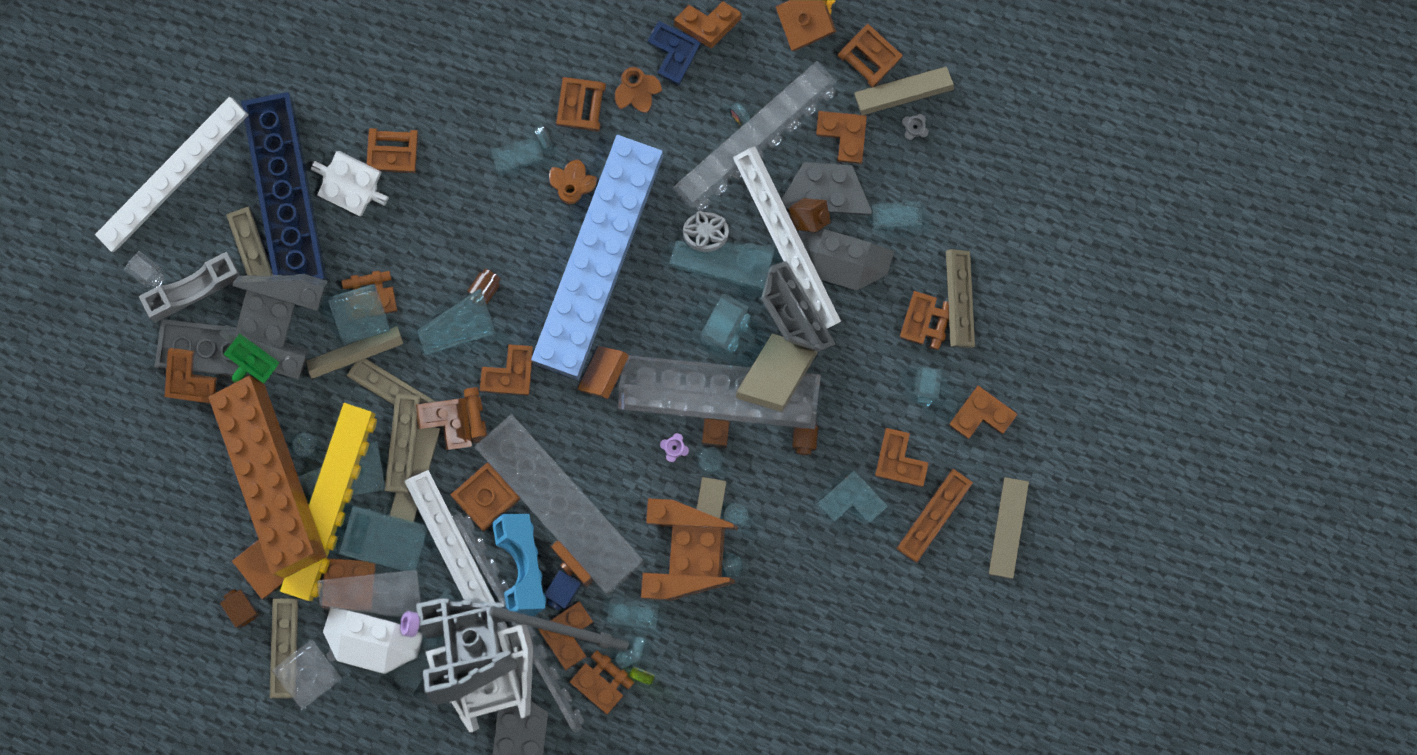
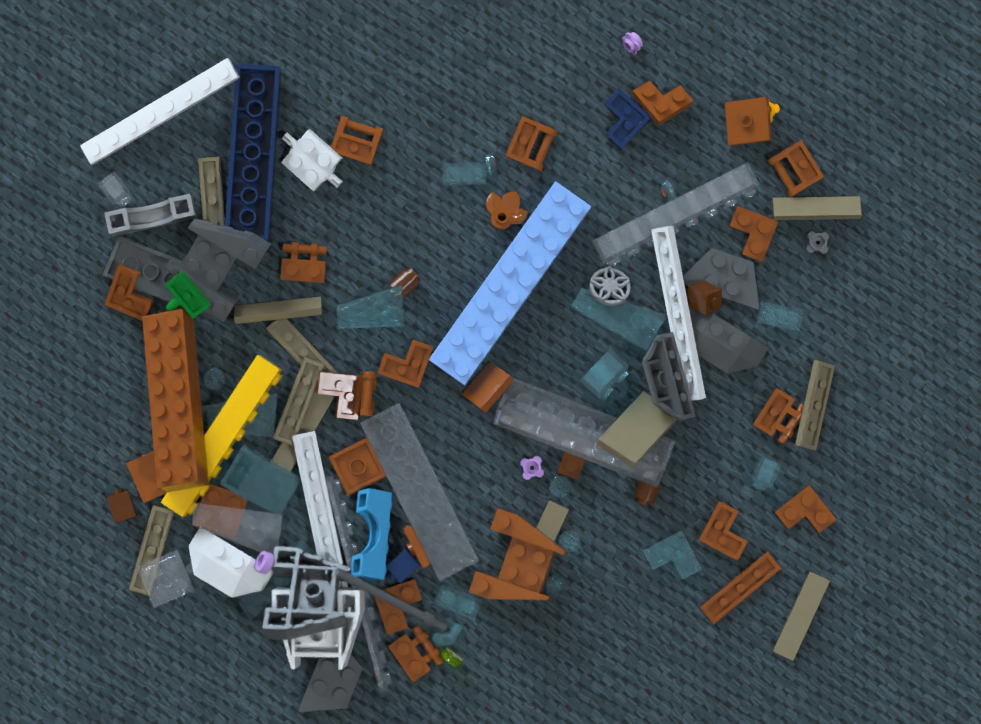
camera: 15 degrees right, 5 degrees up
clear light blue plate [328,284,390,345] -> none
dark orange plate [615,67,662,113] -> none

